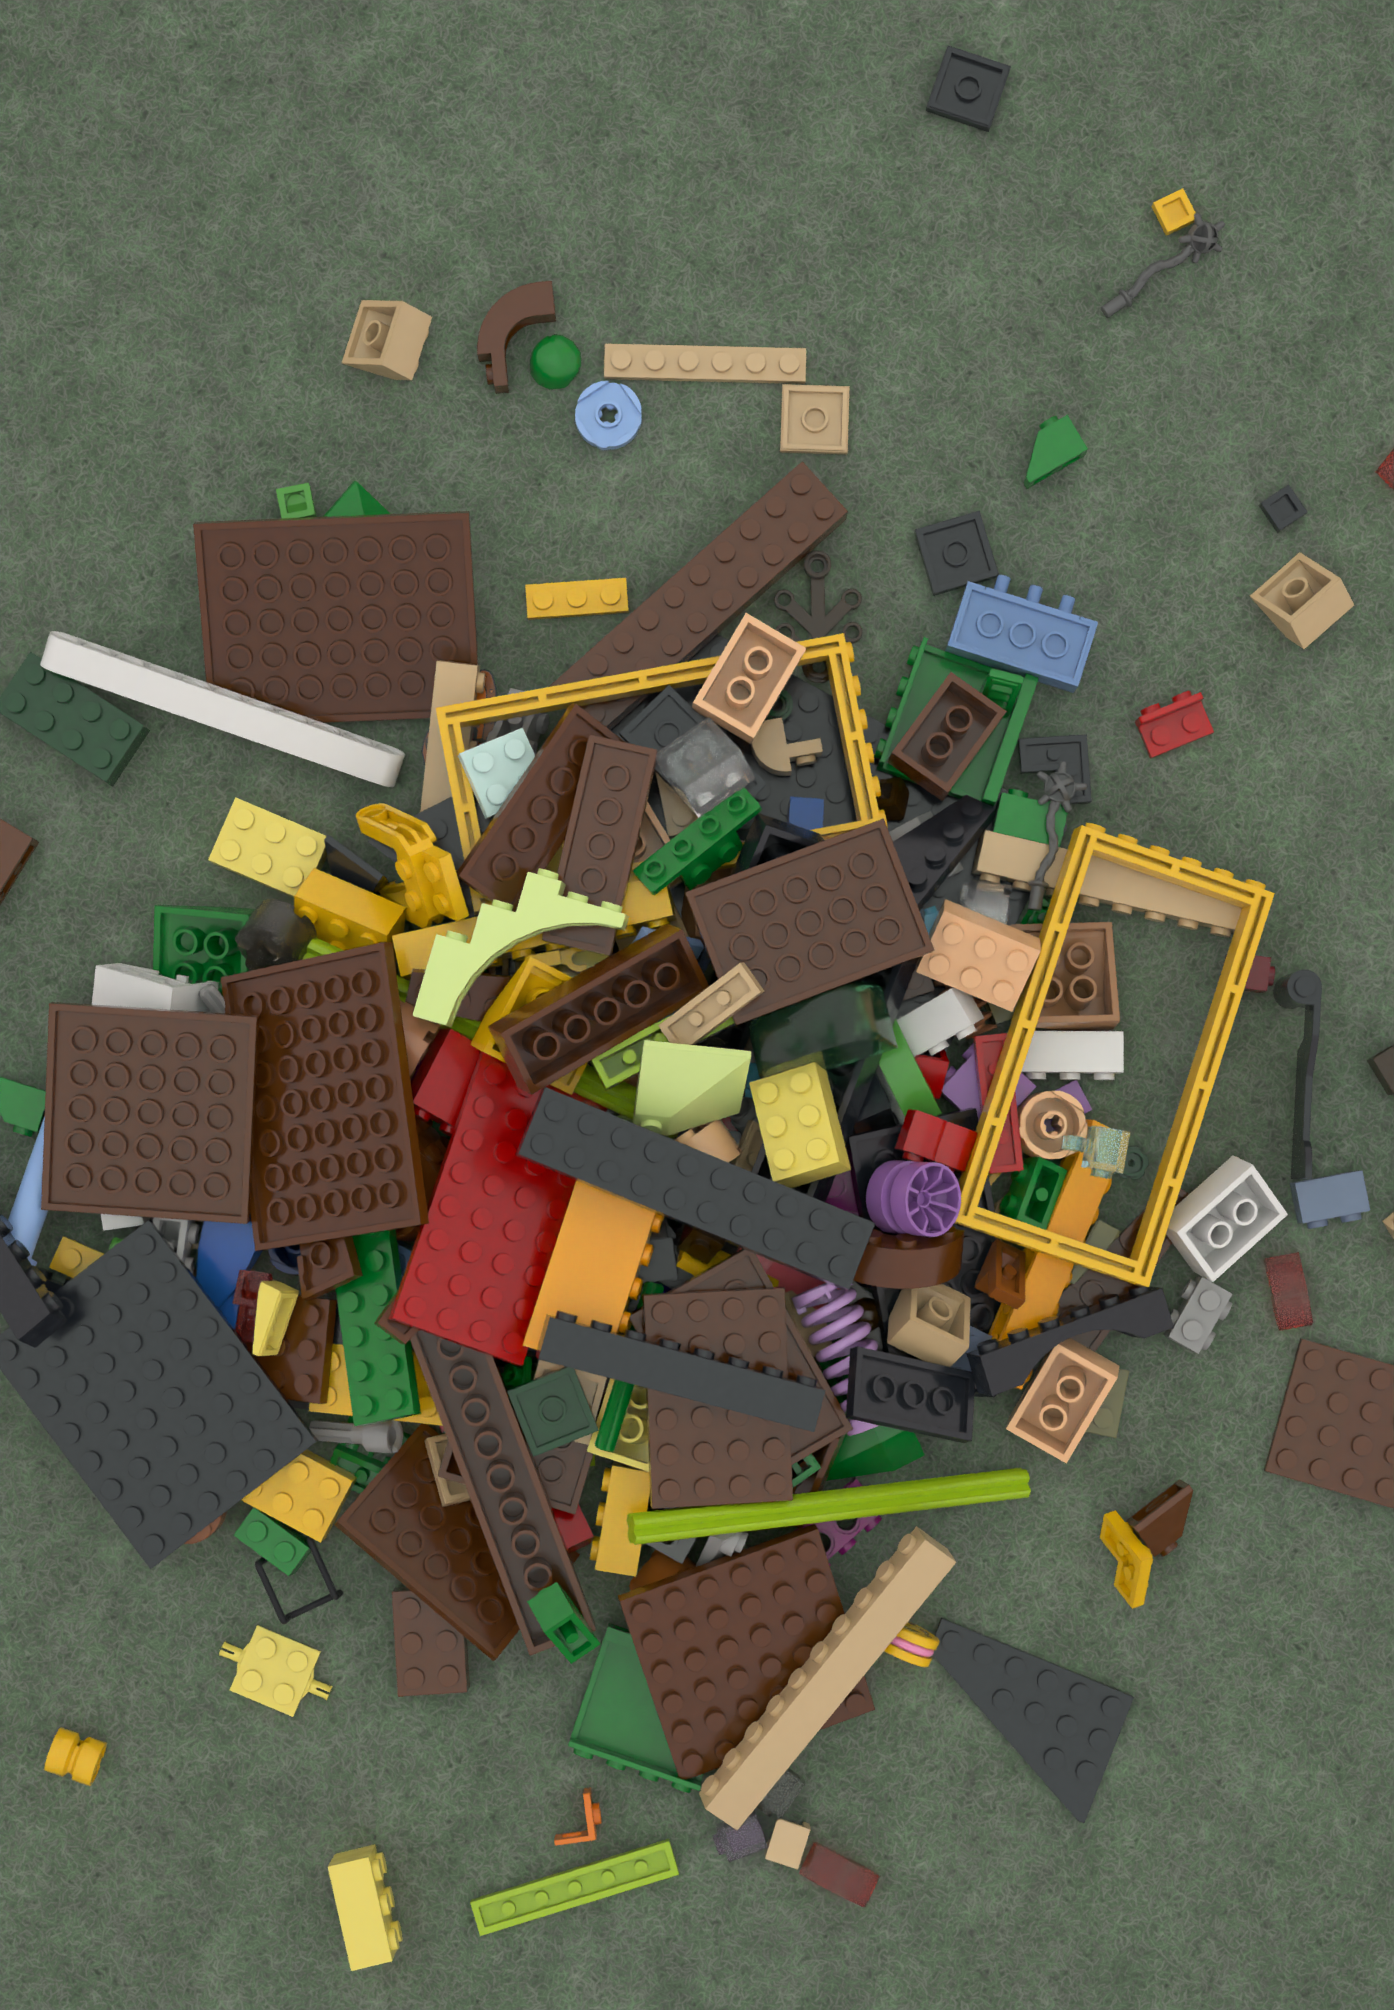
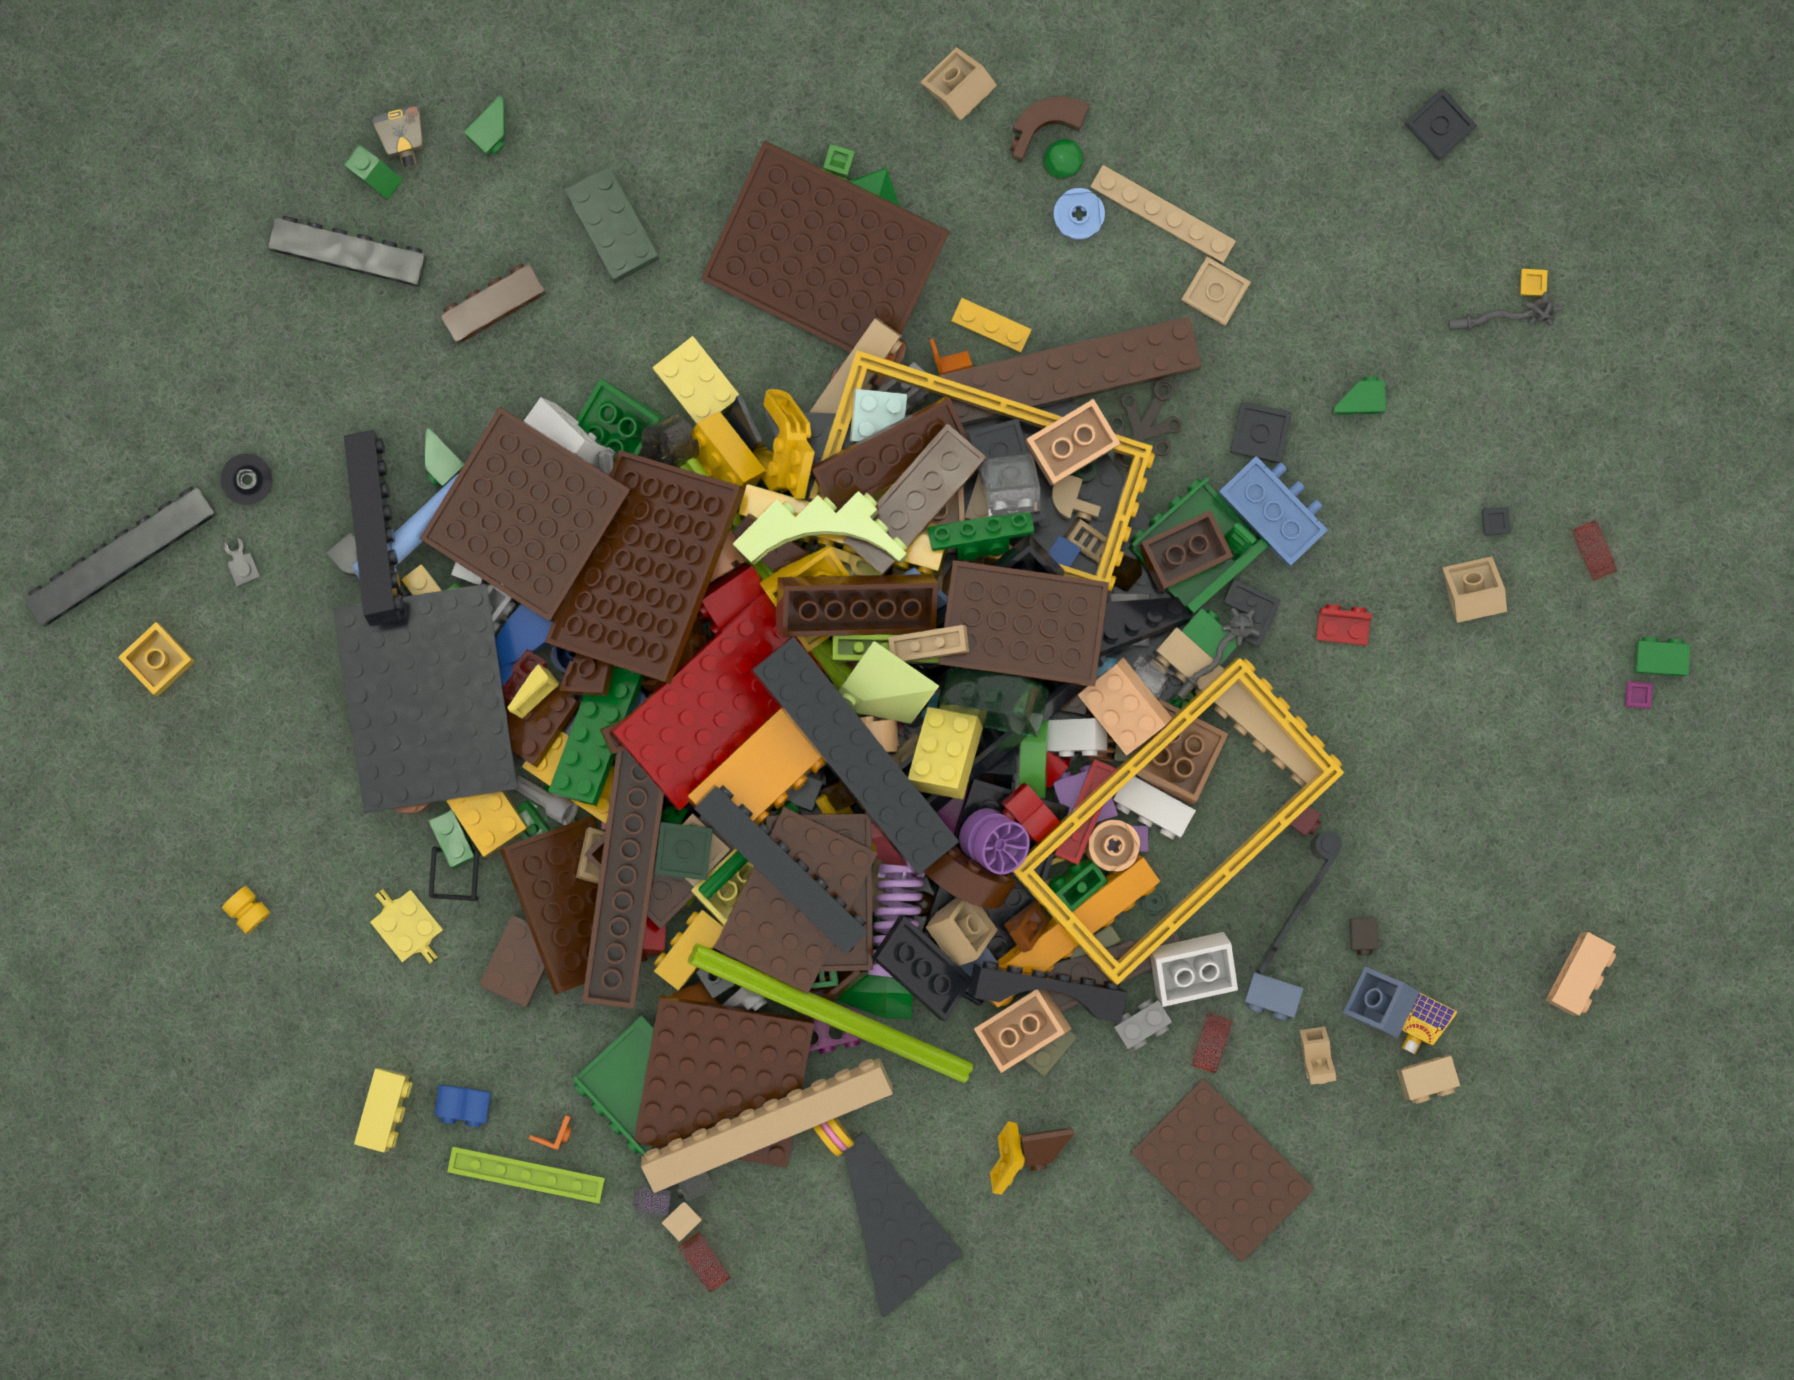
camera: 25 degrees right, 0 degrees up
white beam [40,631,405,787] -> none
green slope [527,1582,600,1664] -> none
clear light blue brick [1061,1125,1130,1179] -> none
none -> blue brick [434,1084,492,1127]
none -> orange bracket [930,339,973,375]
none -> tan slope [1064,519,1121,564]

